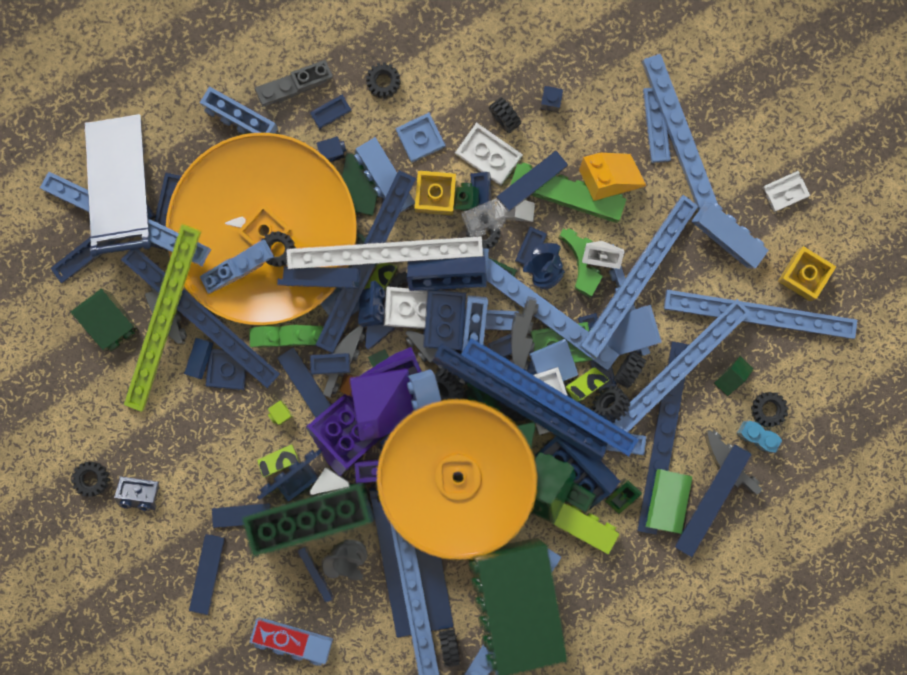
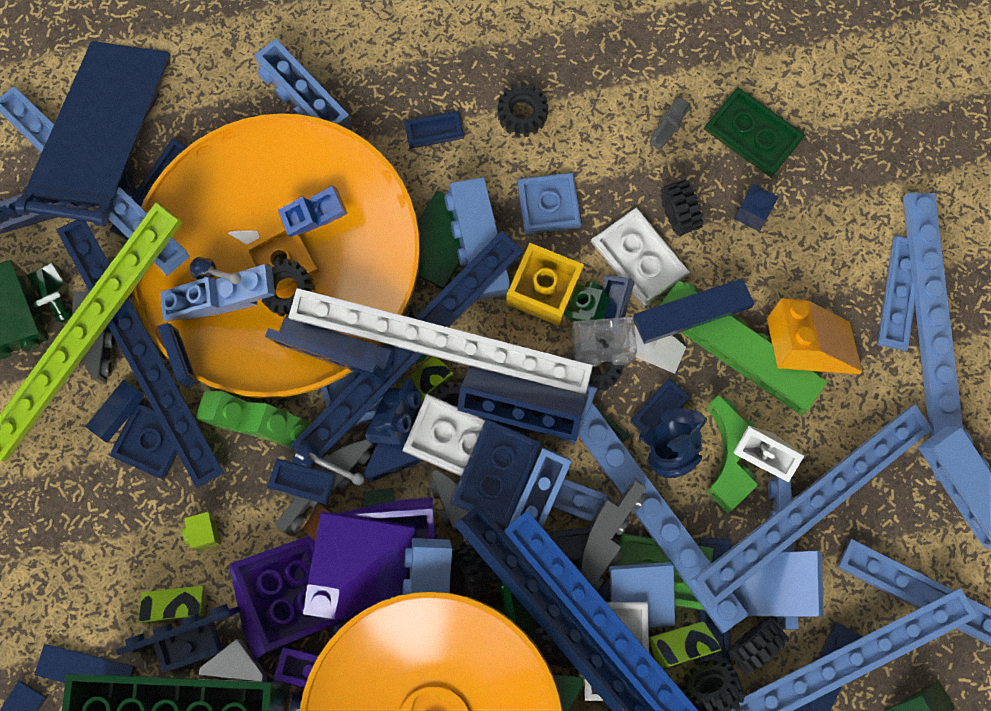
camera: 15 degrees right, 10 degrees down
dark grey slope [255,60,333,107] -> none
dark blue tile [278,347,331,418] -> none
dark blue brick [316,136,347,162] -> none
none -> dark green piece [26,262,73,323]
none -> dark blue tile [157,322,197,387]
none -> hinge [190,257,241,285]
none -> blue slope [278,186,348,237]
none -> hinge [292,439,364,486]
none -> dark grey axle [649,98,690,150]
none -> dark green tile [704,87,806,178]

